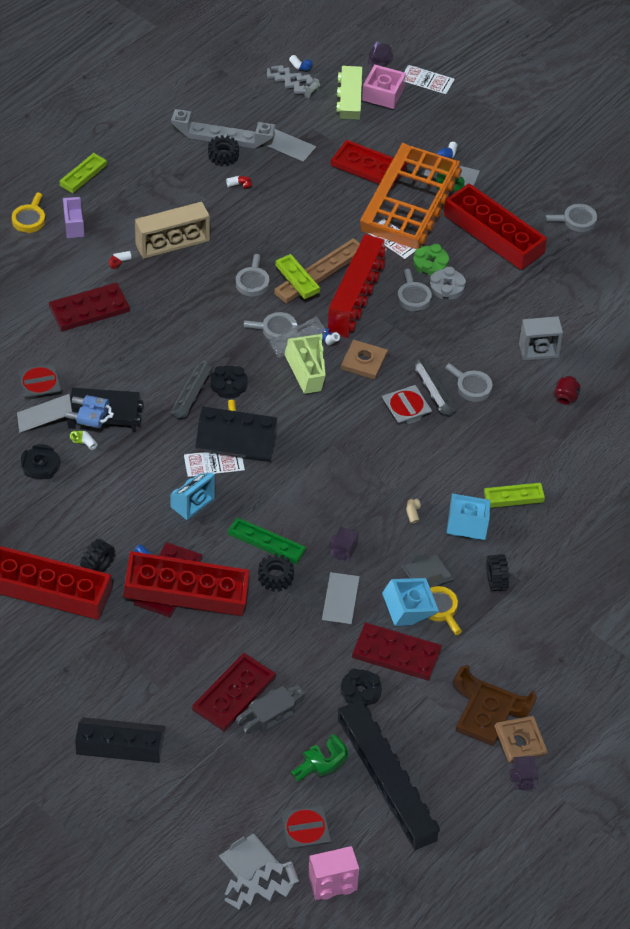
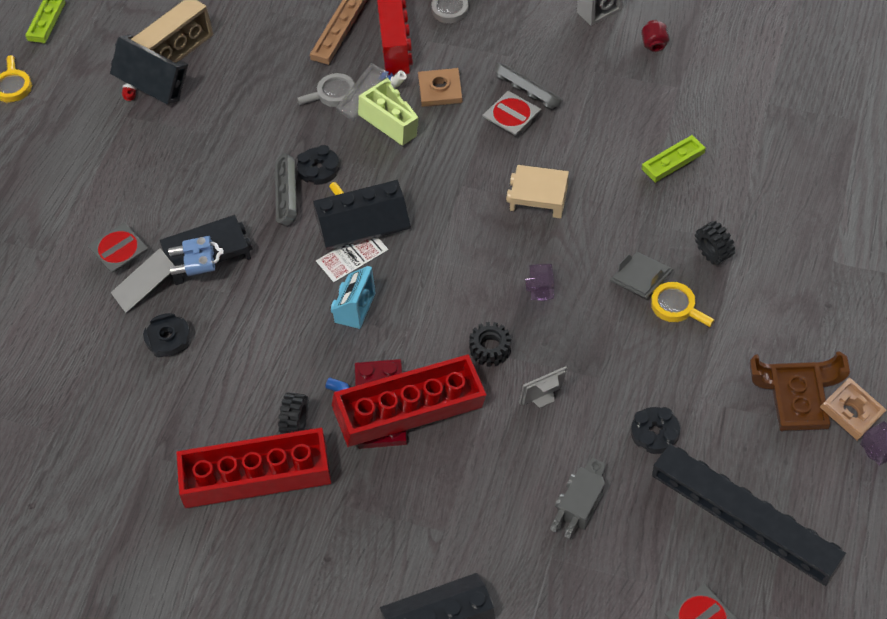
camera: 20 degrees left, 5 degrees up
dark red plate [49,282,130,332] -> none
lavender panel [63,197,84,238] -> none
arm [70,431,98,450] -> none
dark red plate [192,653,276,732] -> none
green tile [228,517,306,565] -> none
light grey piece [236,254,270,297] -> none
lime plate [275,254,320,299] -> none
green piece [291,734,348,783] -> none
light grey sticker [322,572,360,624] -> none
dark red plate [352,622,442,681] -> none
medium azure slope [382,578,439,626] -> none
tan arm [406,499,421,524] -> none
light grey piece [445,363,493,402] -> none
medium azure slope [447,493,490,540] -> none
none -> black panel [110,34,188,104]
none -> tan panel [506,165,569,218]
none -> light grey piece [519,366,567,408]

